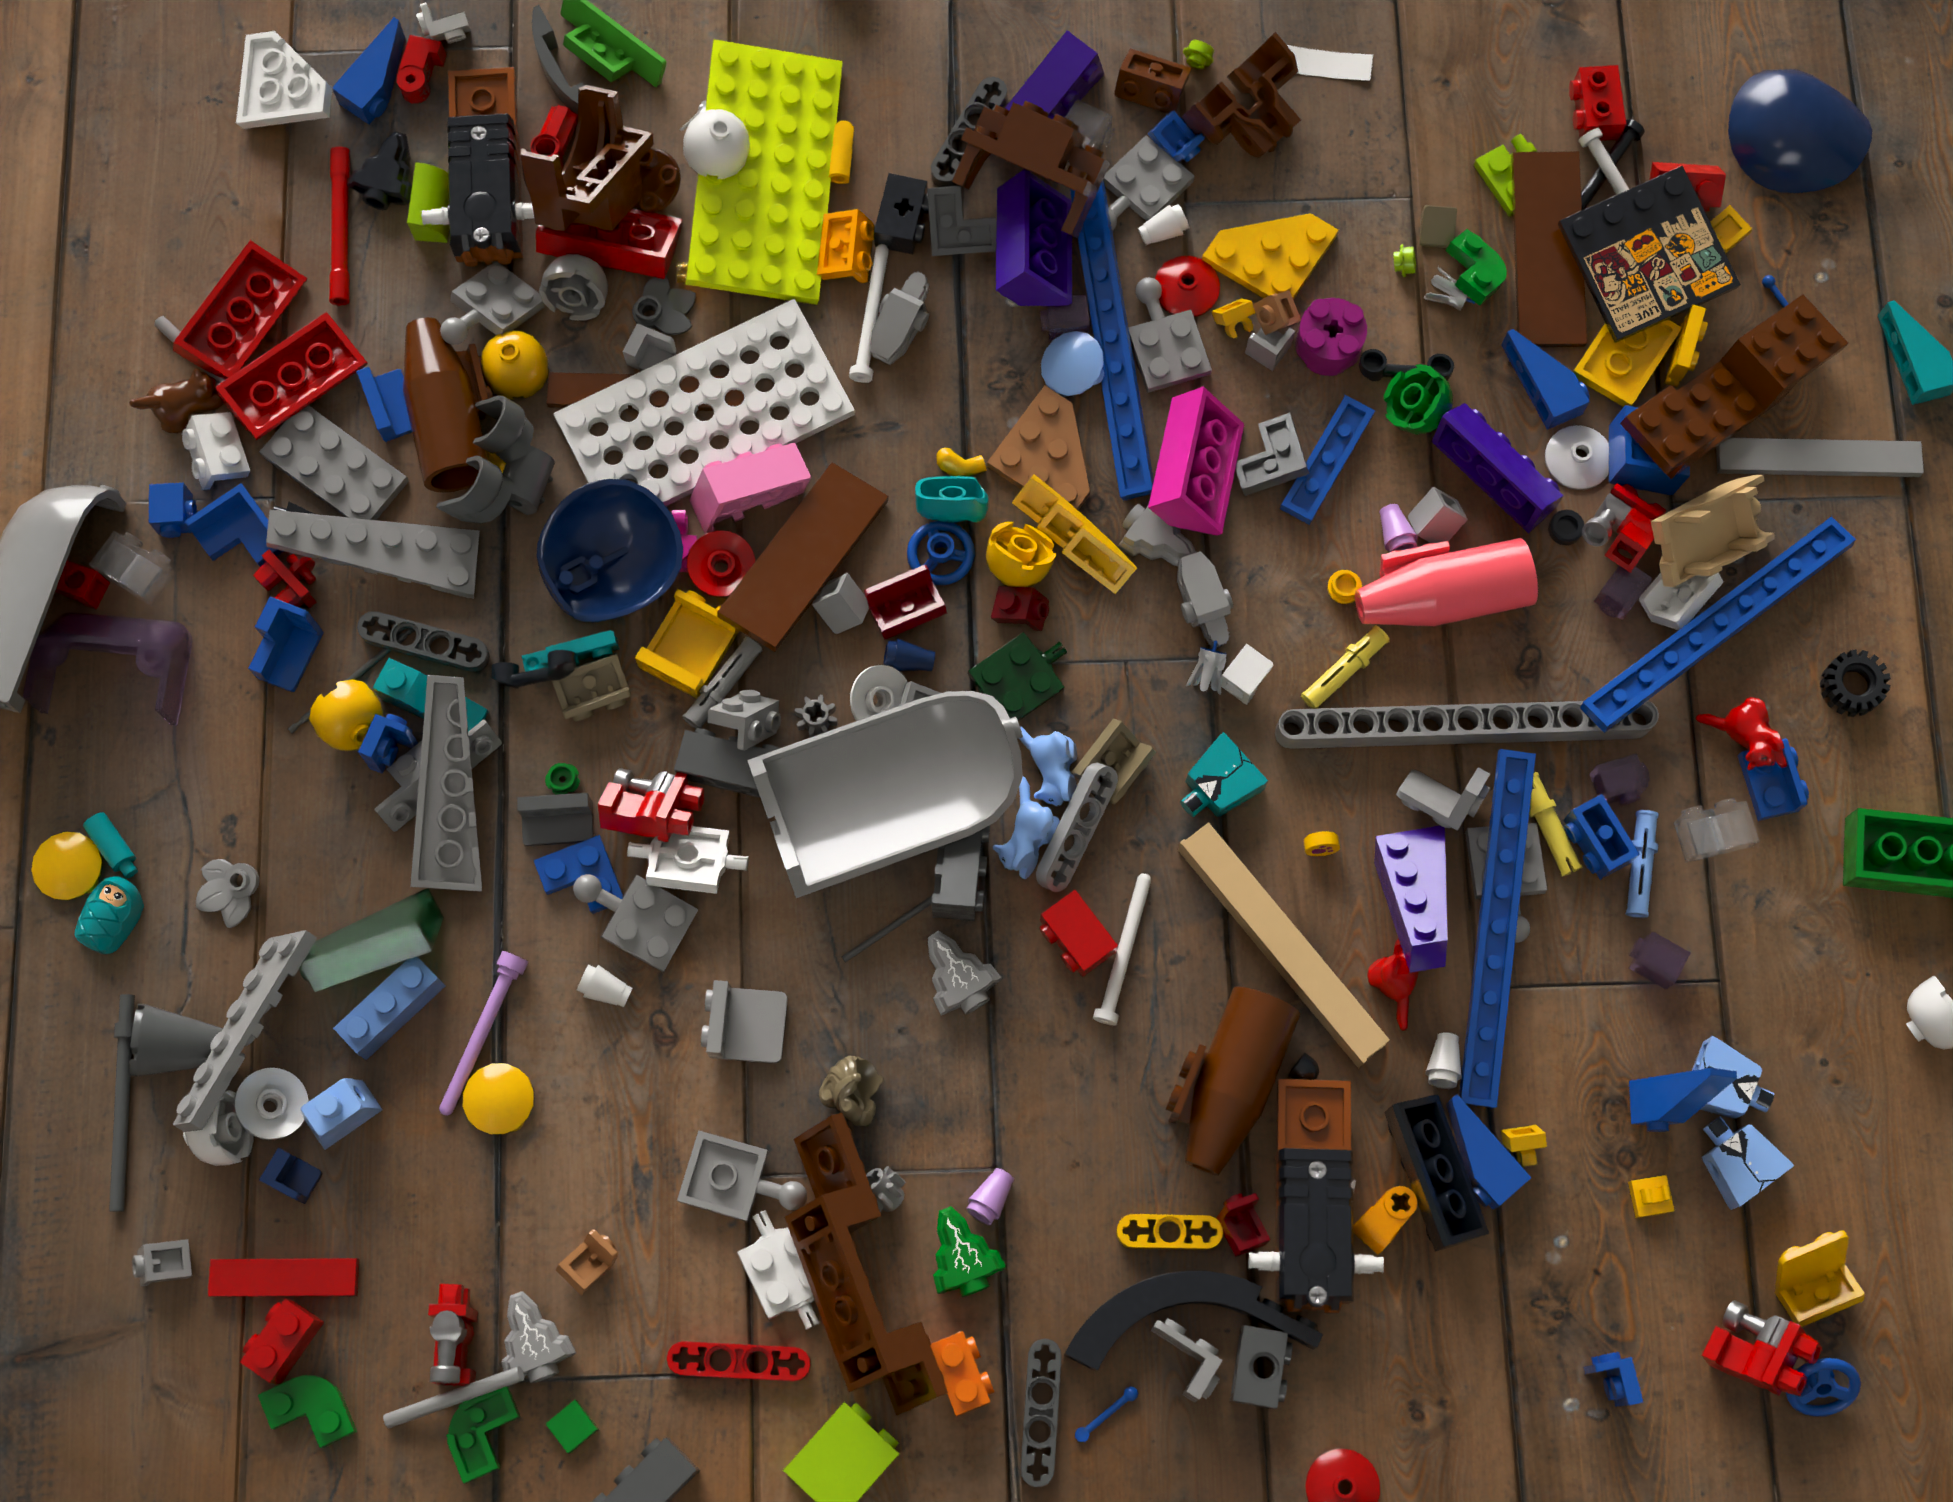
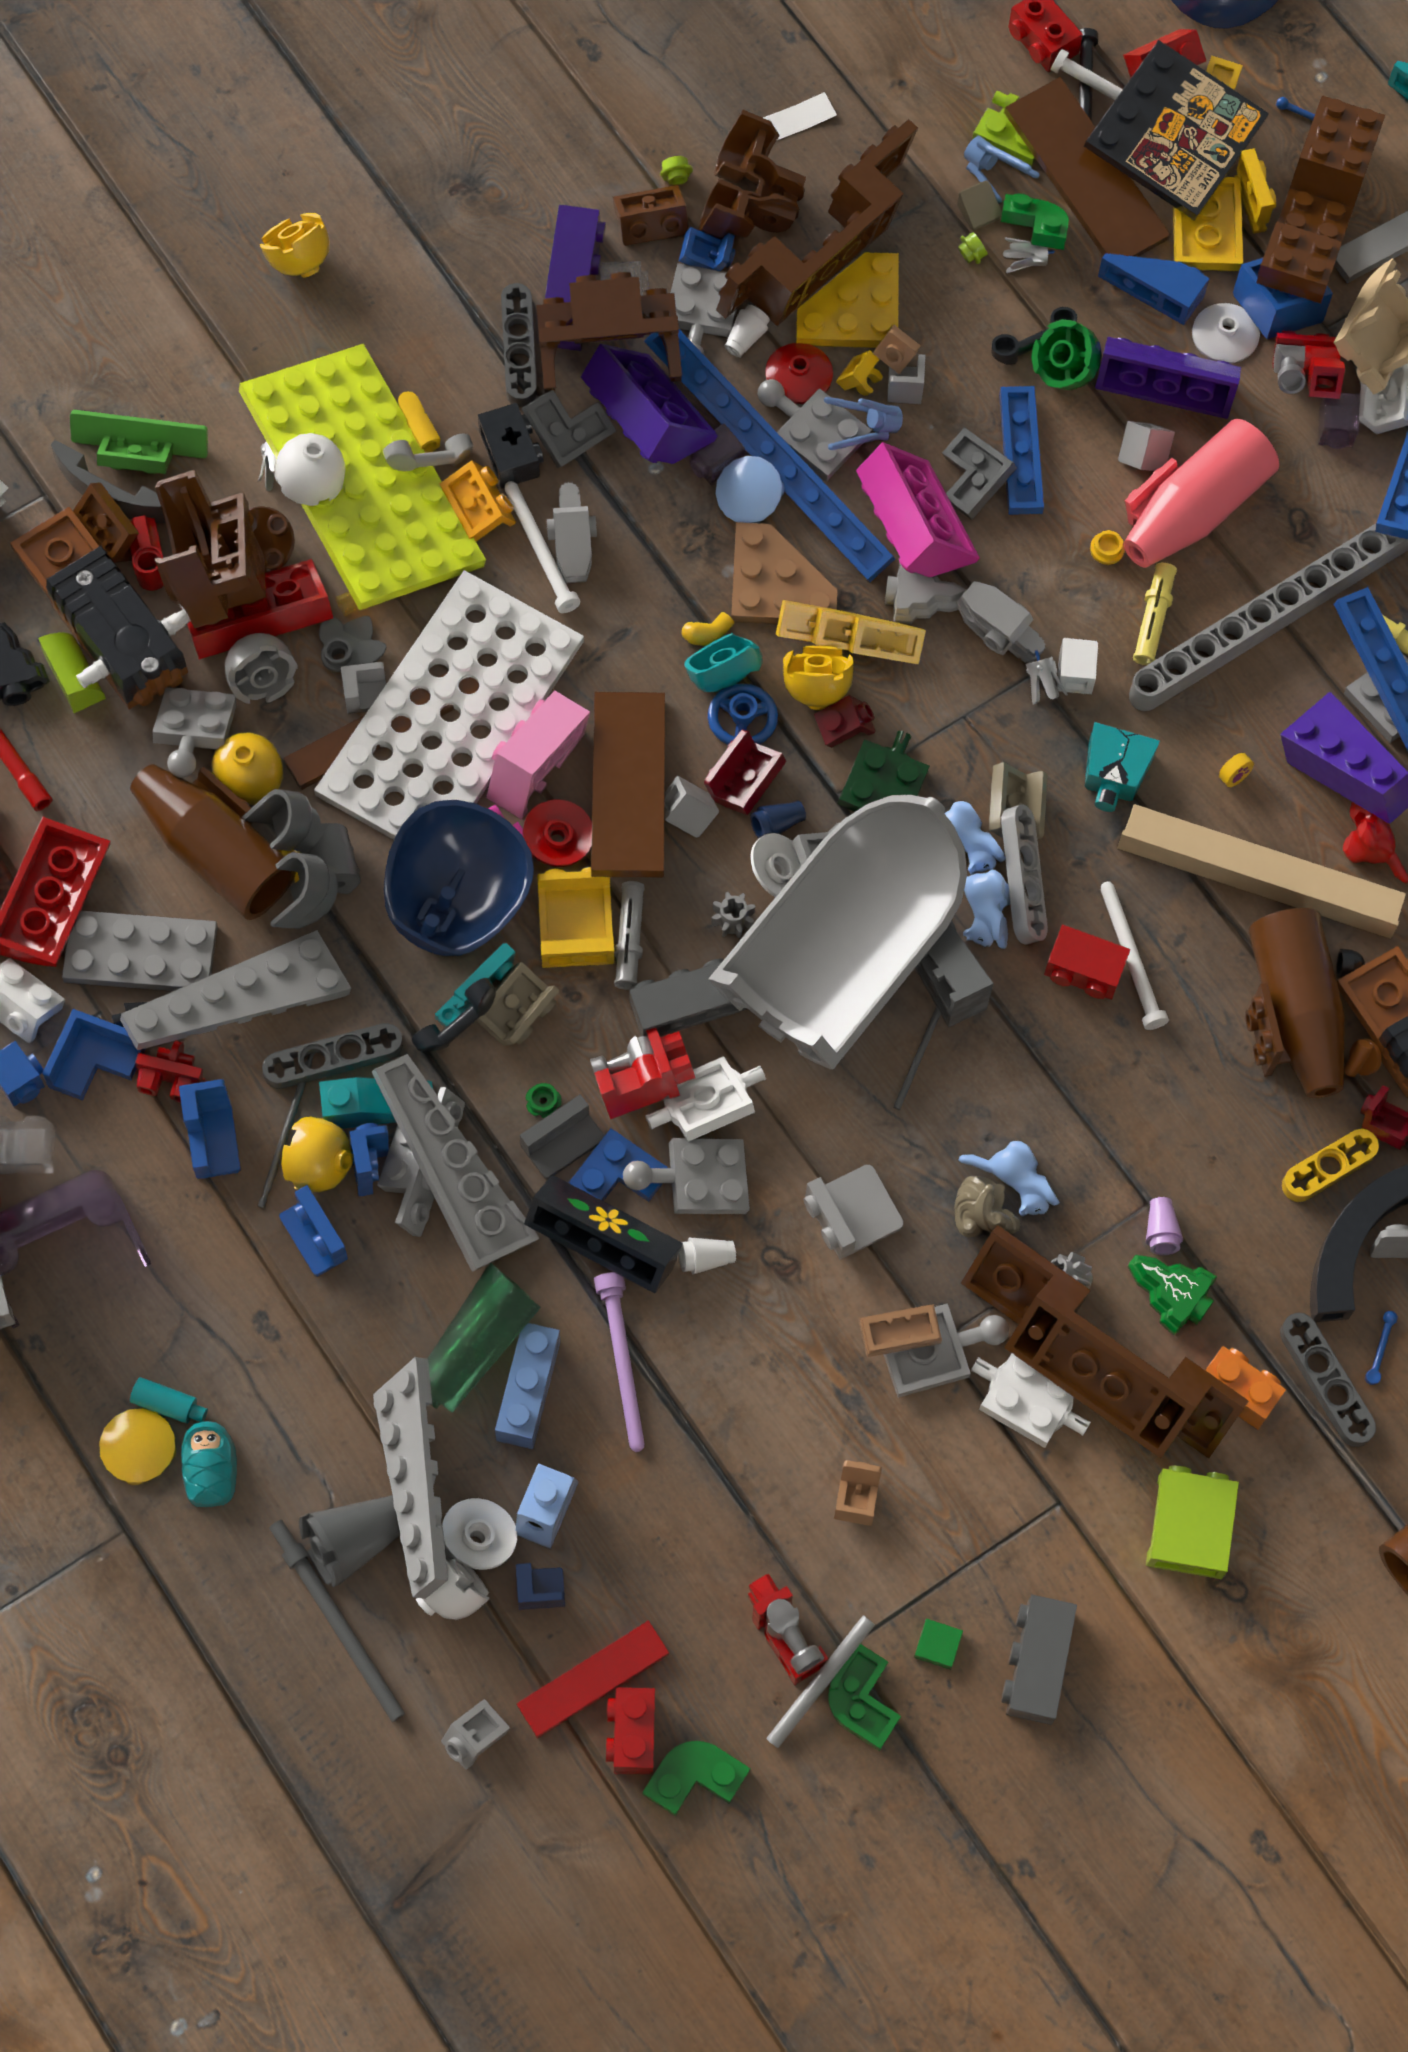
camera: 35 degrees left, 5 degrees down
light grey plate [196,859,259,928] -> none
blue panel [357,367,412,442] -> none
yellow dish [463,1063,534,1134] -> none
light grey rock [501,1291,576,1384] -> none
red beam [667,1341,812,1382] -> none
light grey bracket [708,690,781,751] -> none
light grey rock [928,931,1002,1016] -> none
magenta brick [1295,298,1367,376] -> none
lavender cone [1379,504,1418,552] -> none
light grey bracket [1396,767,1490,831] -> none
black tile [1548,510,1584,546] -> none
none -> reddish brown bracket [73,482,139,563]
none -> blue bracket [279,1185,348,1277]
none -> light grey bar [383,433,474,471]
none -> black brick [524,1175,683,1293]
none -> reddish brown bracket [716,119,918,327]
none -> medium blue plant [824,397,903,450]
none -> medium nougat plate [859,1304,942,1357]
none -> light blue animal [958,1141,1060,1216]
none -> medium blue plant [964,136,1039,204]
none -> dark orange plate [1344,1039,1381,1077]

